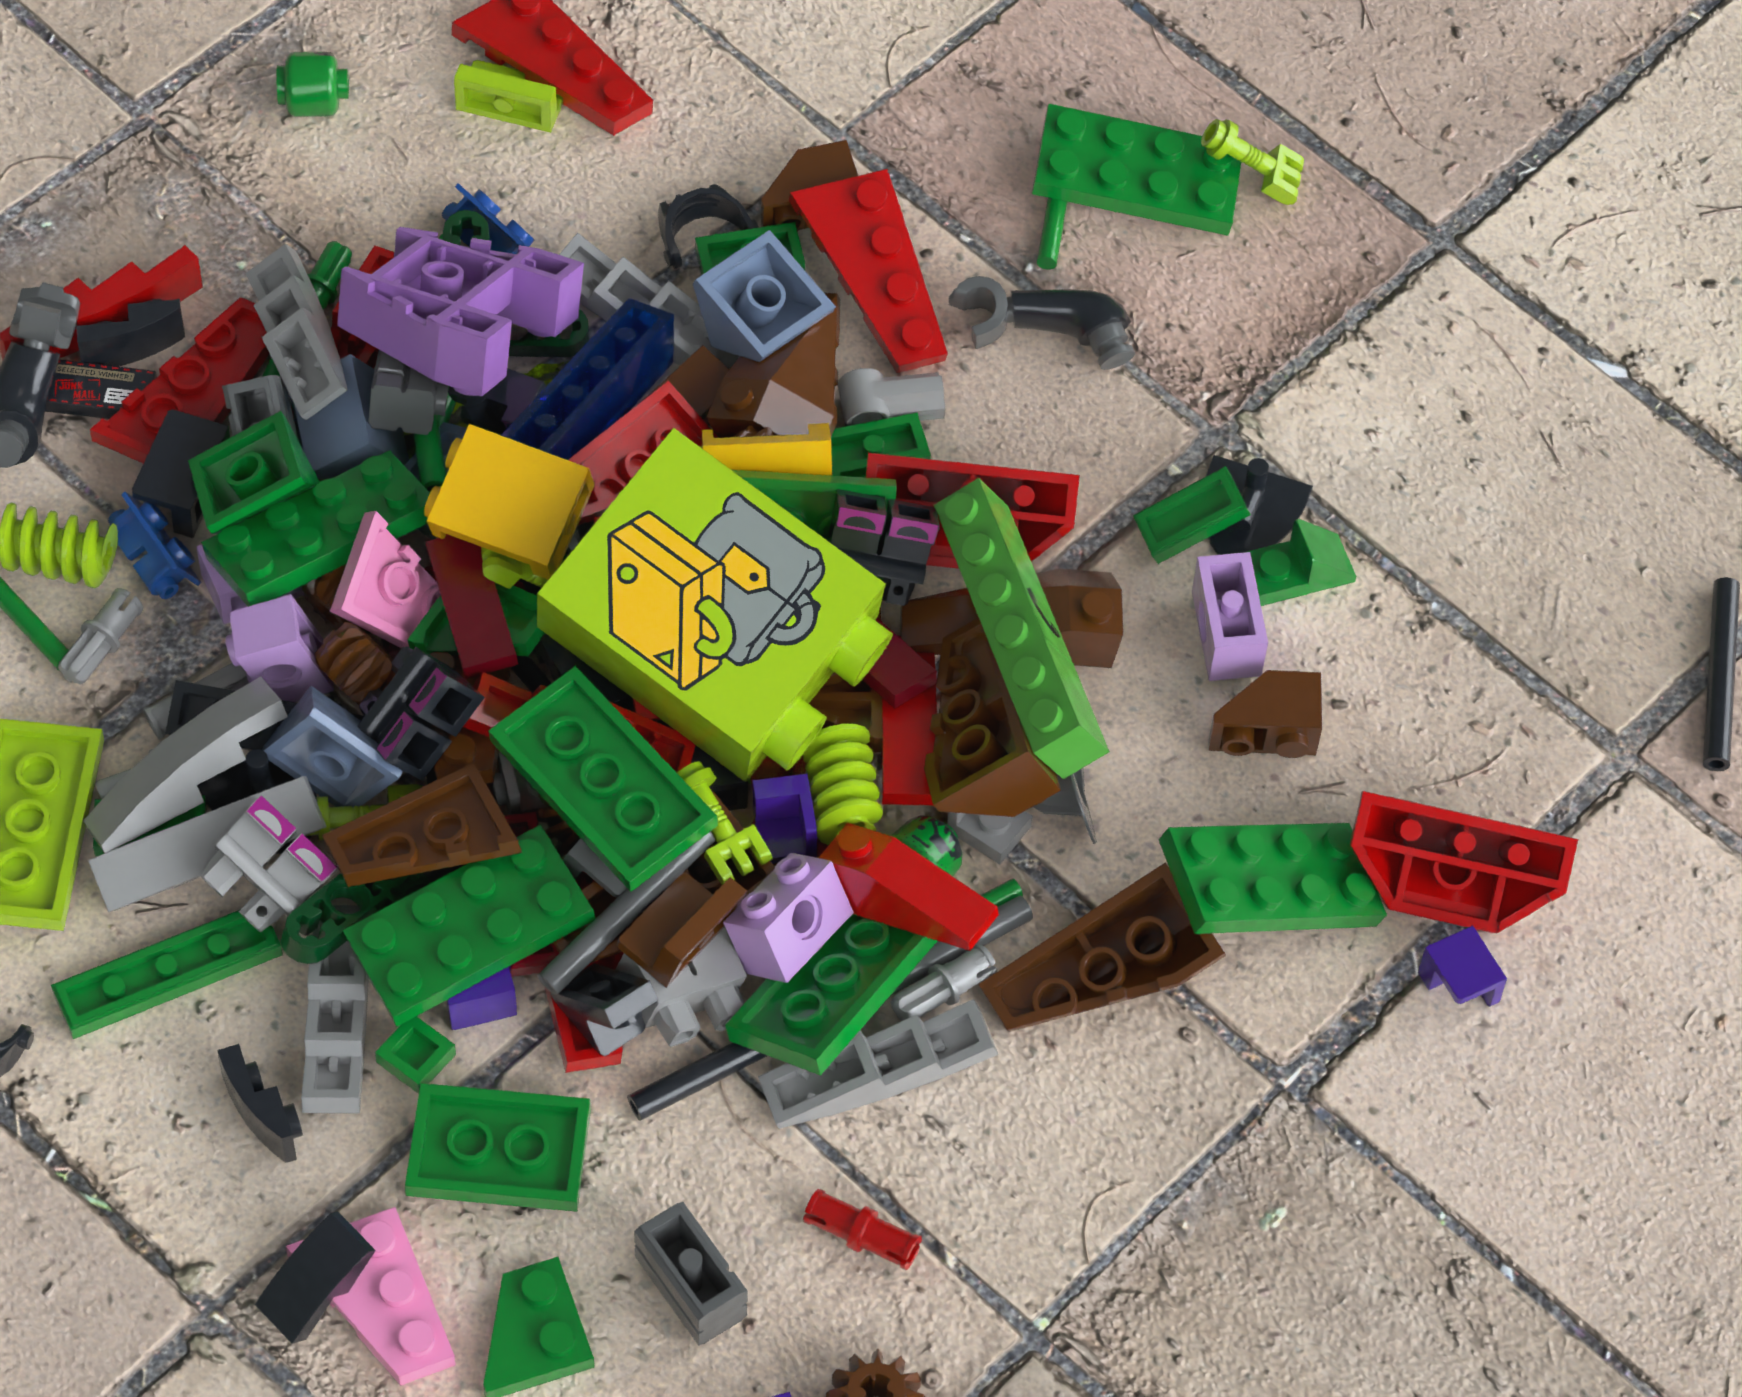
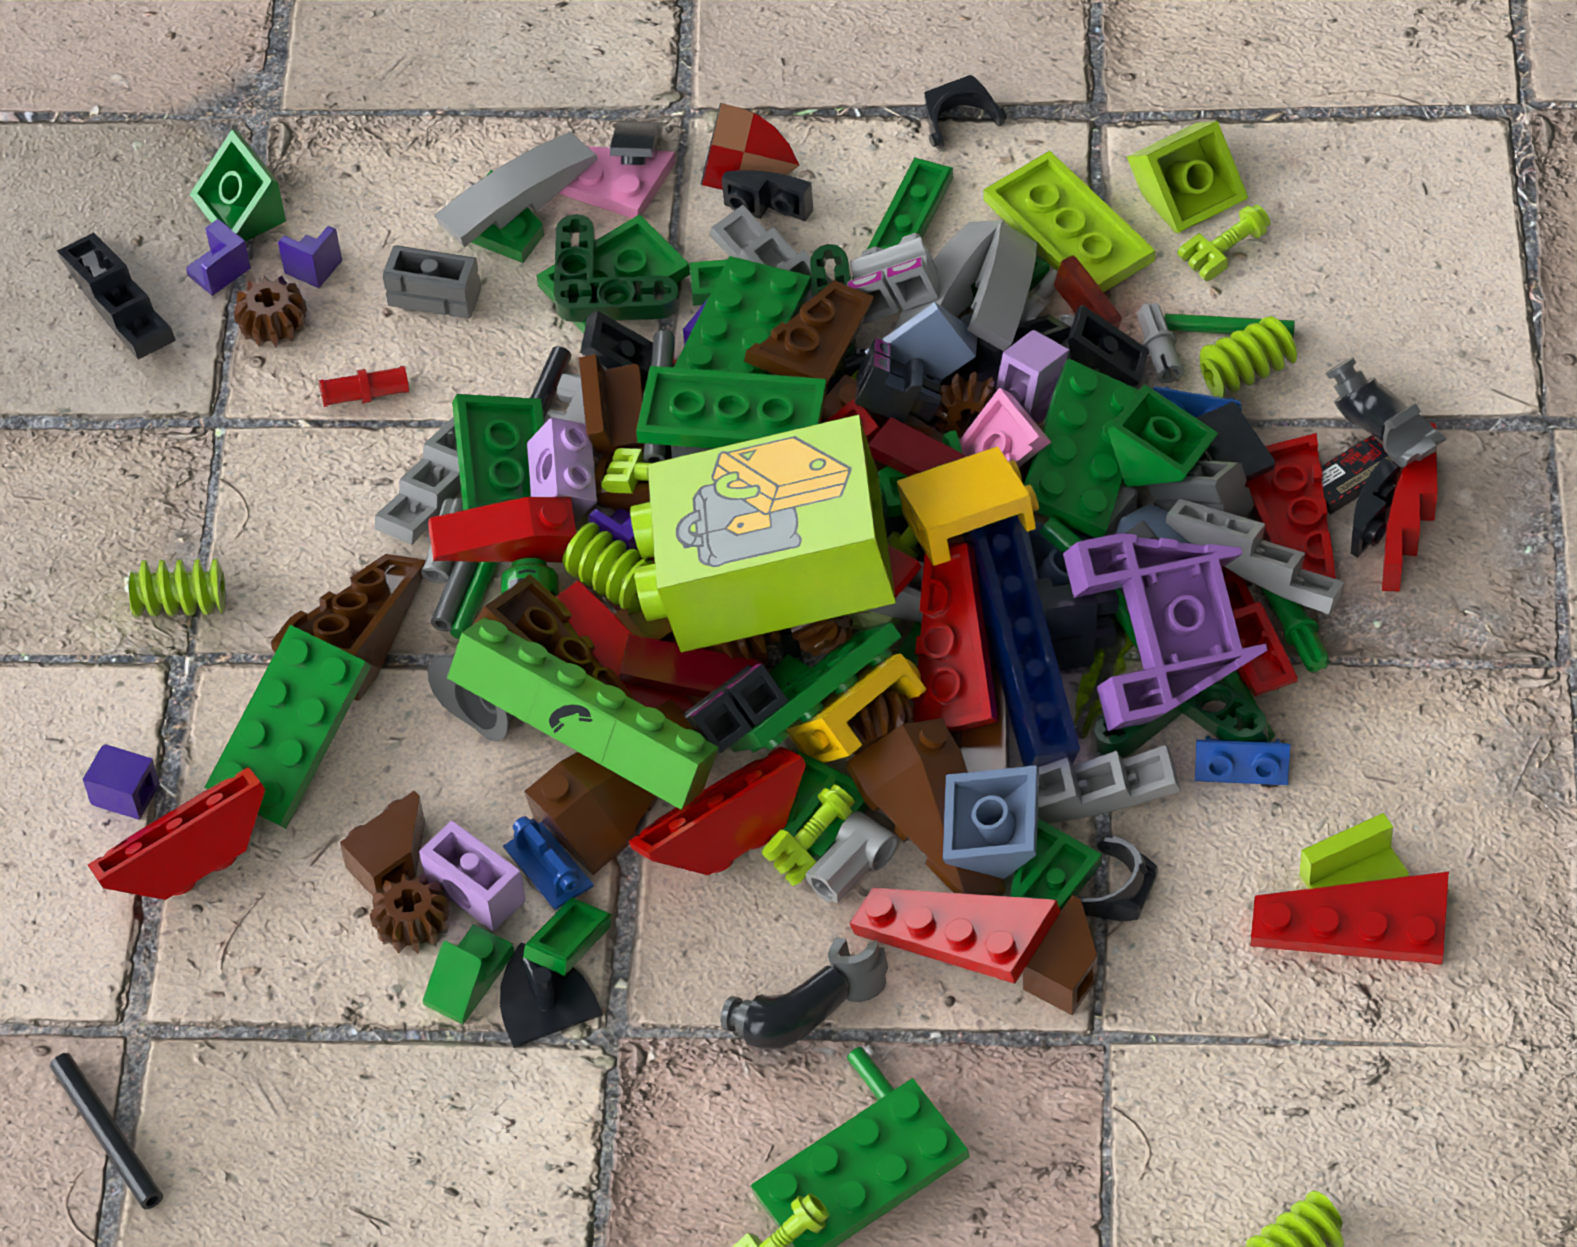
camera: 145 degrees right, 5 degrees down
green head [276,52,349,117] -> none
none -> lime piece [128,558,226,617]
none -> reddish brown gear [370,872,451,954]
none -> light grey slope [435,132,598,247]
none -> blue hinge [503,816,594,910]
none -> dark green beam [554,214,680,322]
none -> shield [700,103,800,190]
none -> lime hinge [762,784,855,886]
none -> clear red tile [1054,255,1122,329]
none -> black slope [1067,305,1149,387]

